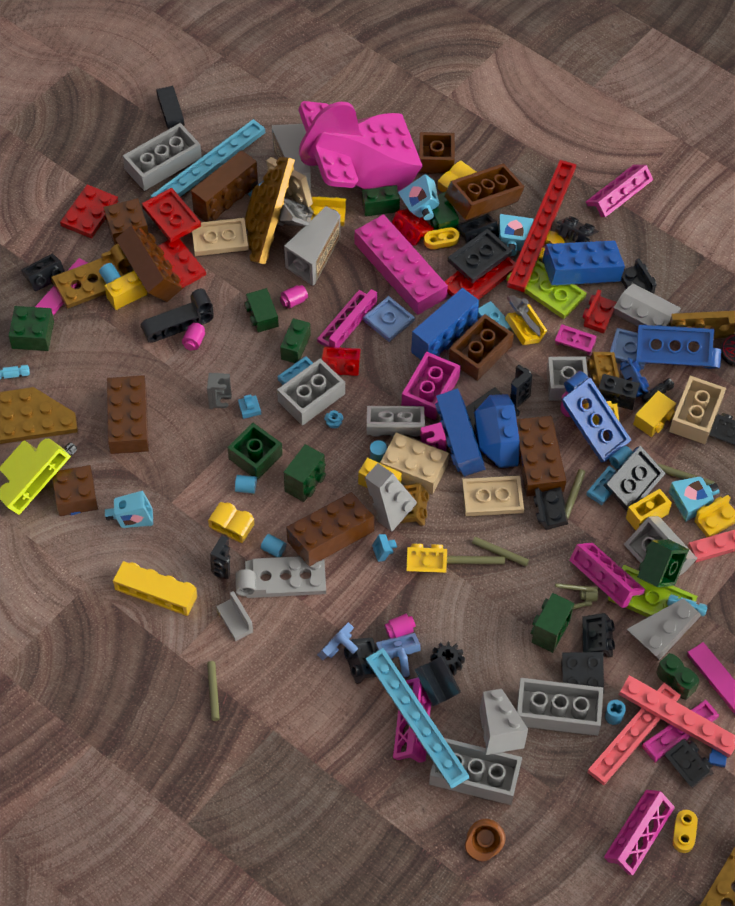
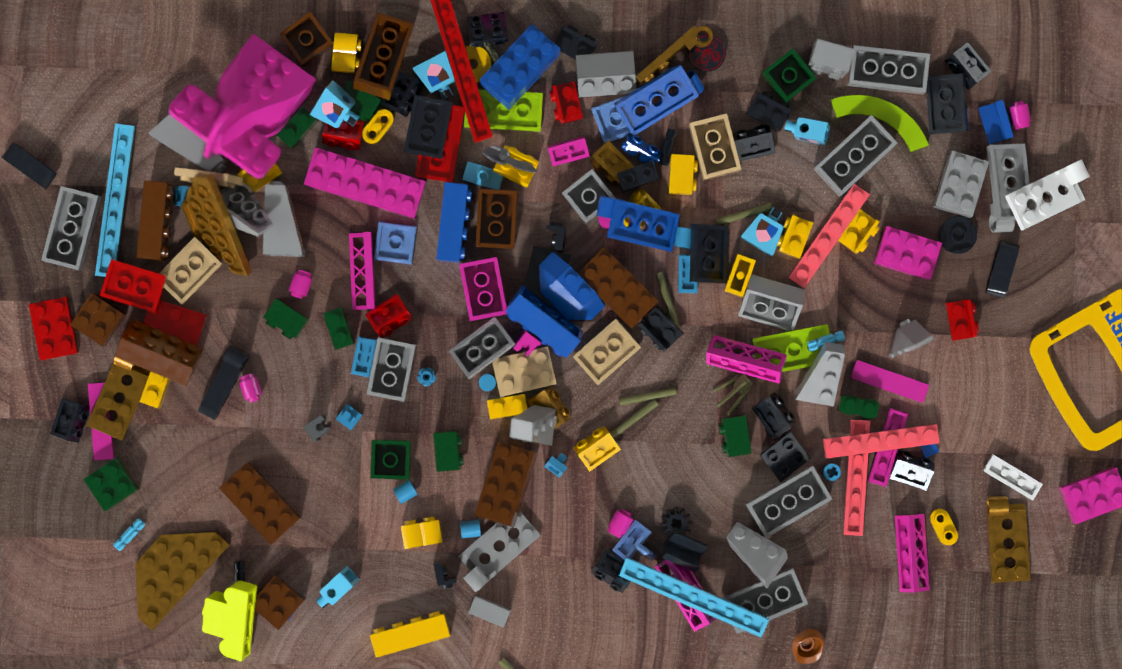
camera: 35 degrees left, 30 degrees up
dark azure piece [99,263,121,284] -> none
medium blue plate [317,622,358,660] -> none
dark green brick [637,539,689,587] -> none

